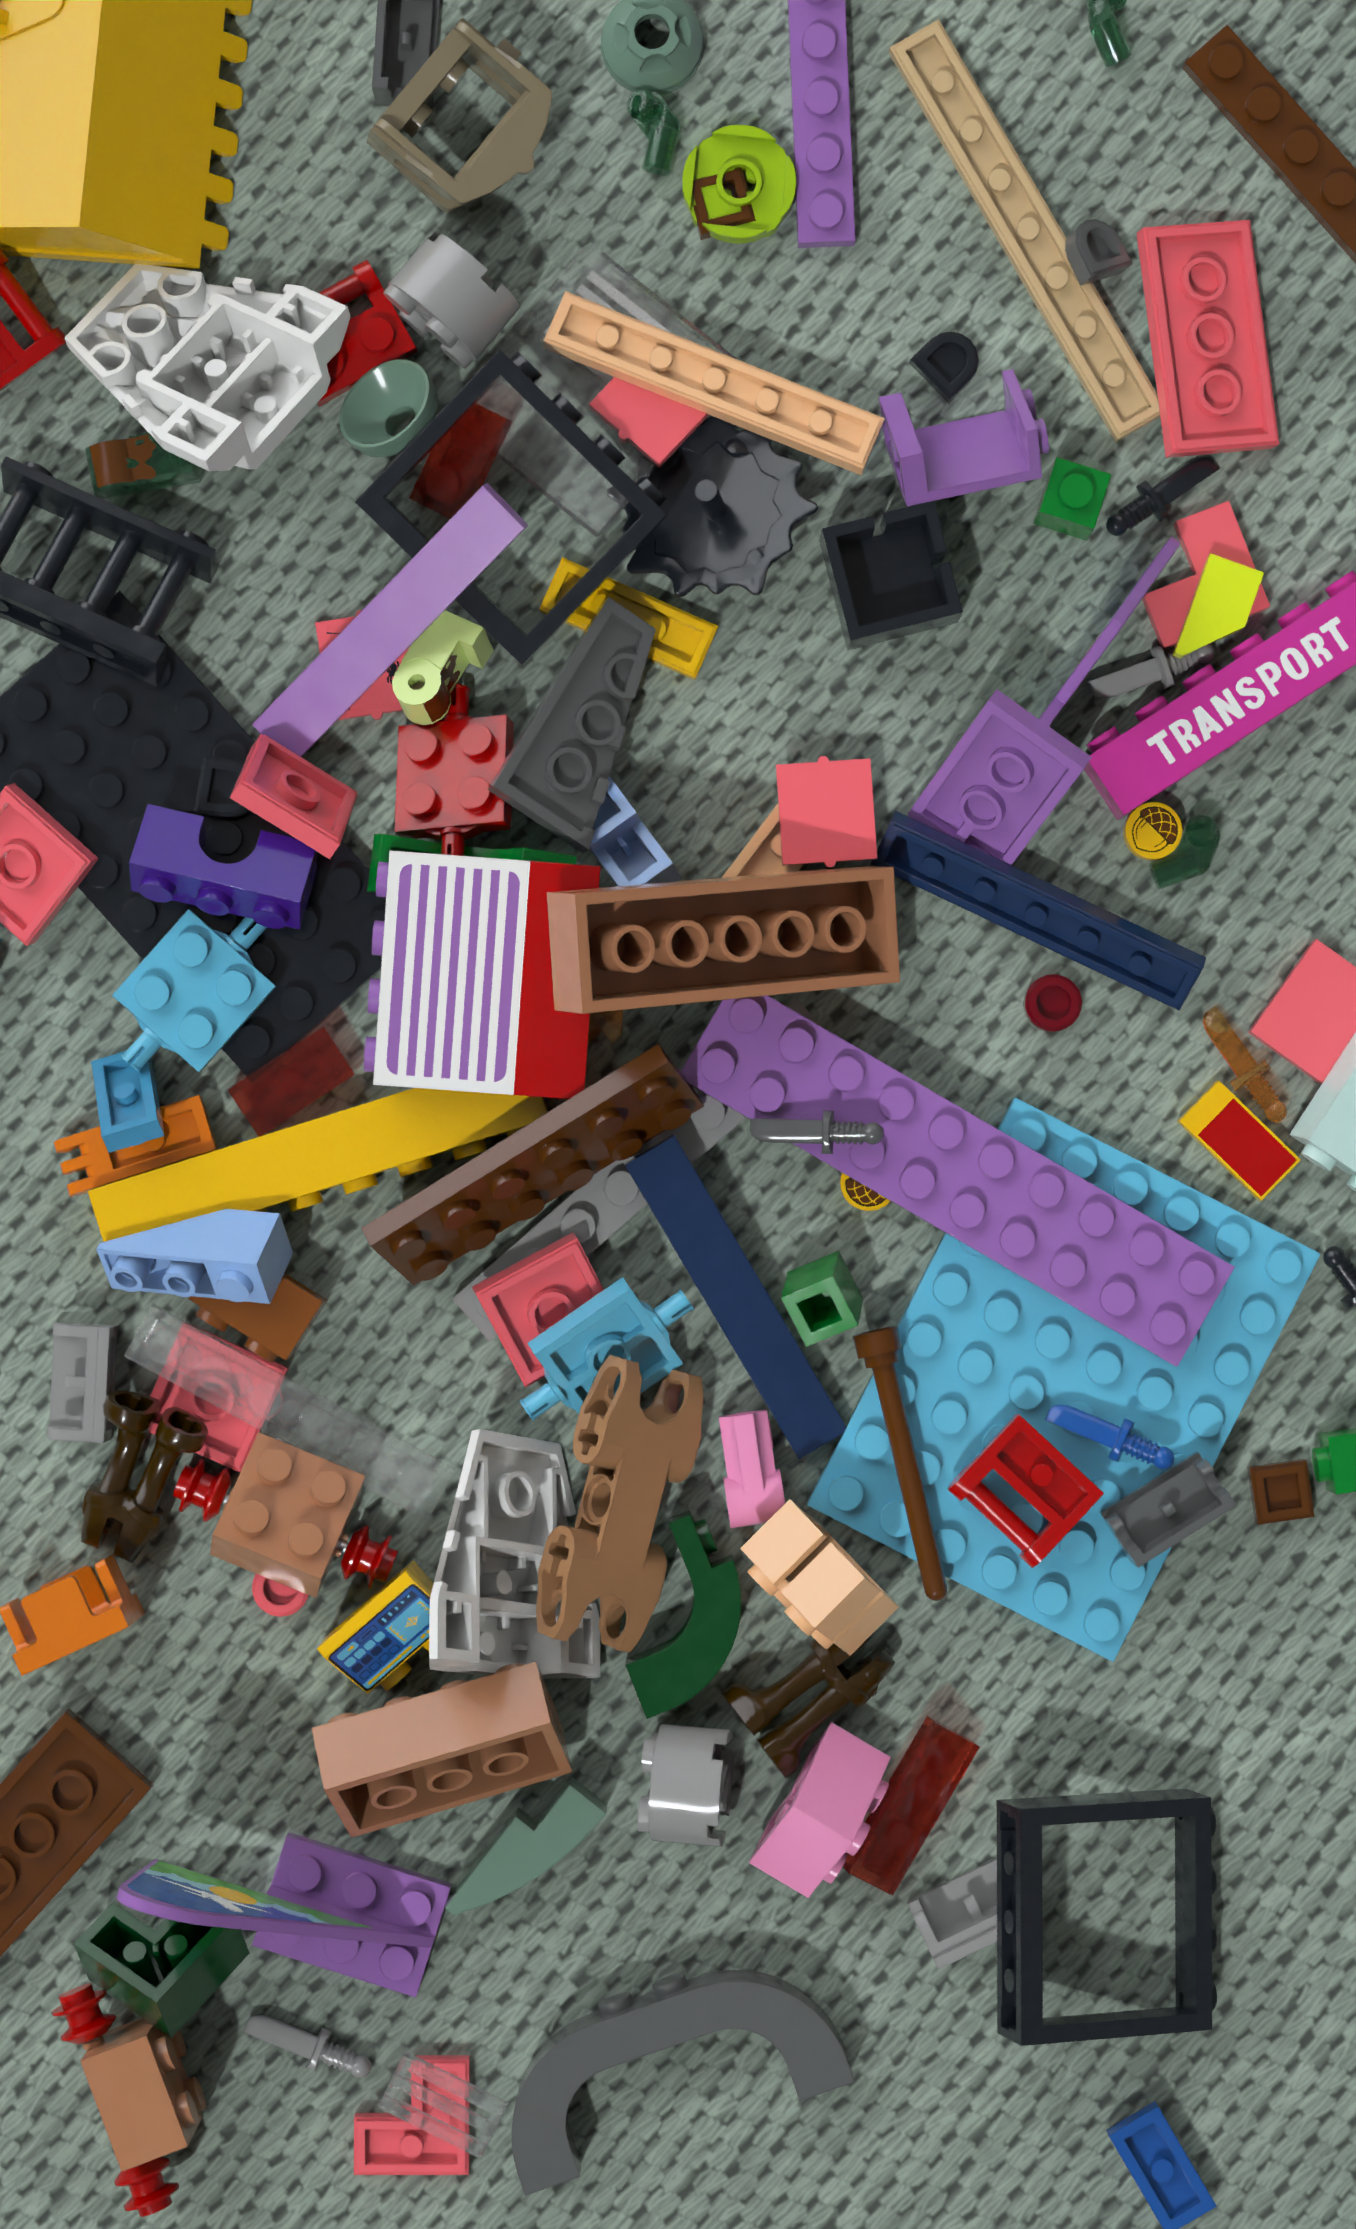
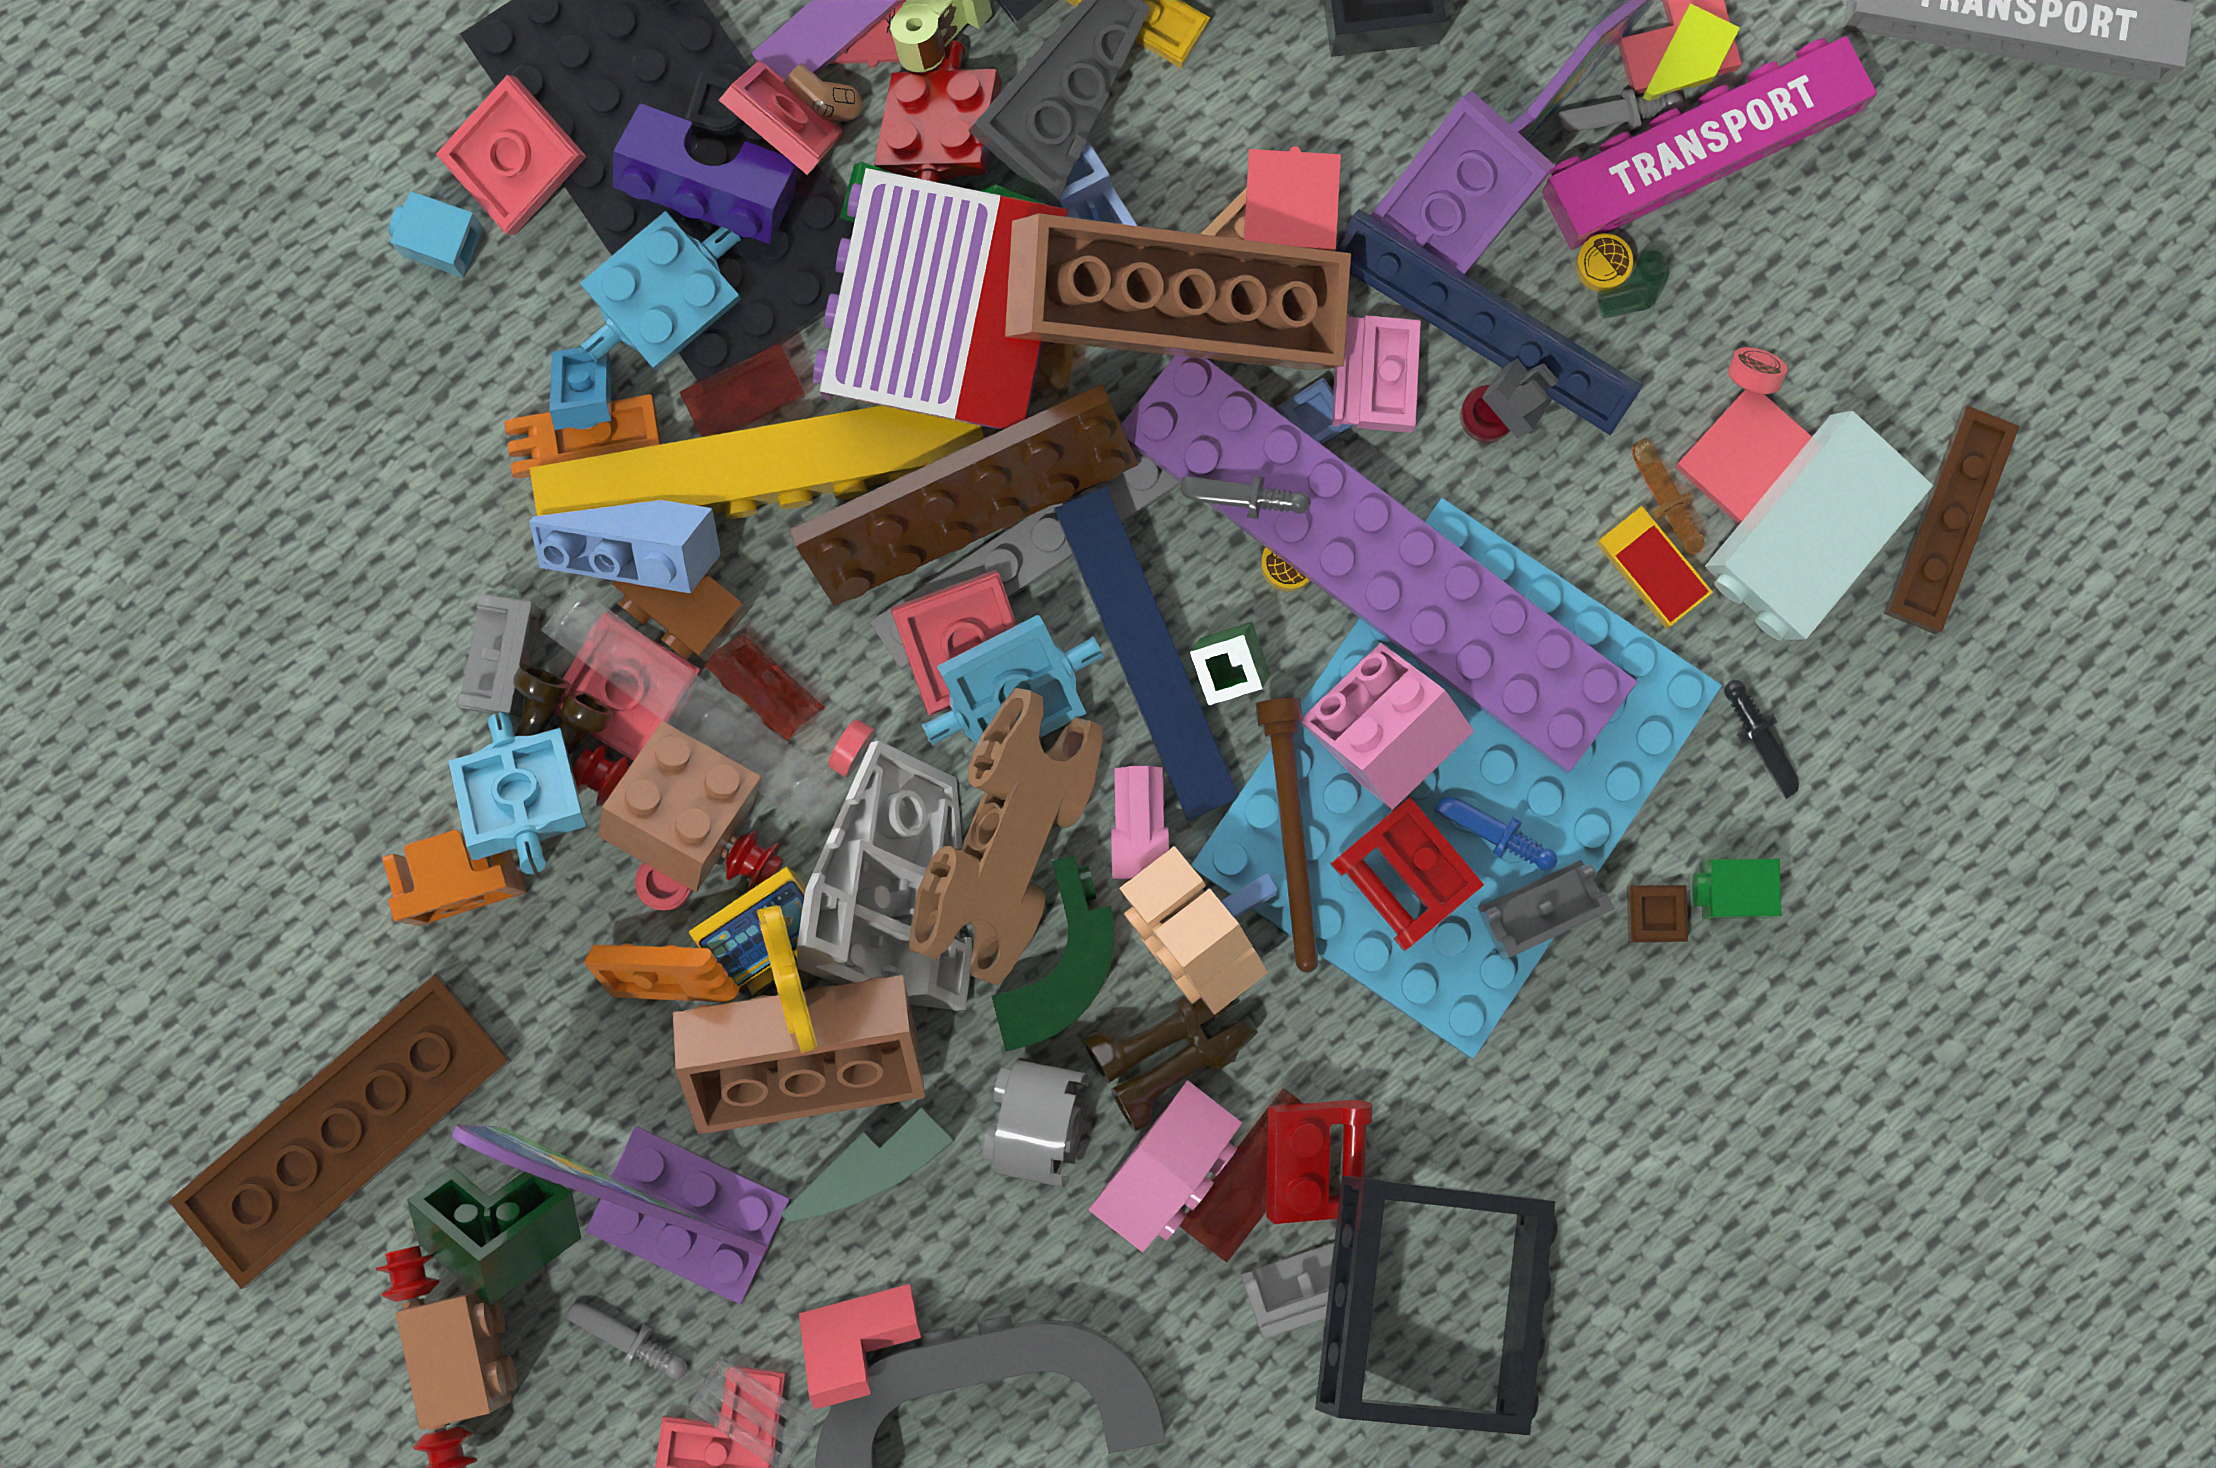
camera: 10 degrees right, 5 degrees down
none -> medium azure plate [448,712,586,874]
none -> orange hinge [584,943,739,1002]
none -> clear red plate [705,633,825,741]
none -> yellow tile [757,905,818,1053]
none -> medium nougat arm [784,63,863,122]
none -> coral tile [799,1284,921,1410]
none -> coral tile [828,719,875,778]
none -> medium blue tile [1221,873,1278,919]
none -> red plate [1266,1100,1373,1224]
none -> medium blue tile [1276,378,1353,446]
none -> bright pink slope [1301,643,1474,810]
none -> bright pink plate [1332,314,1421,433]
none -> dark grey tile [1482,359,1558,439]
none -> coral tile [1728,347,1788,394]

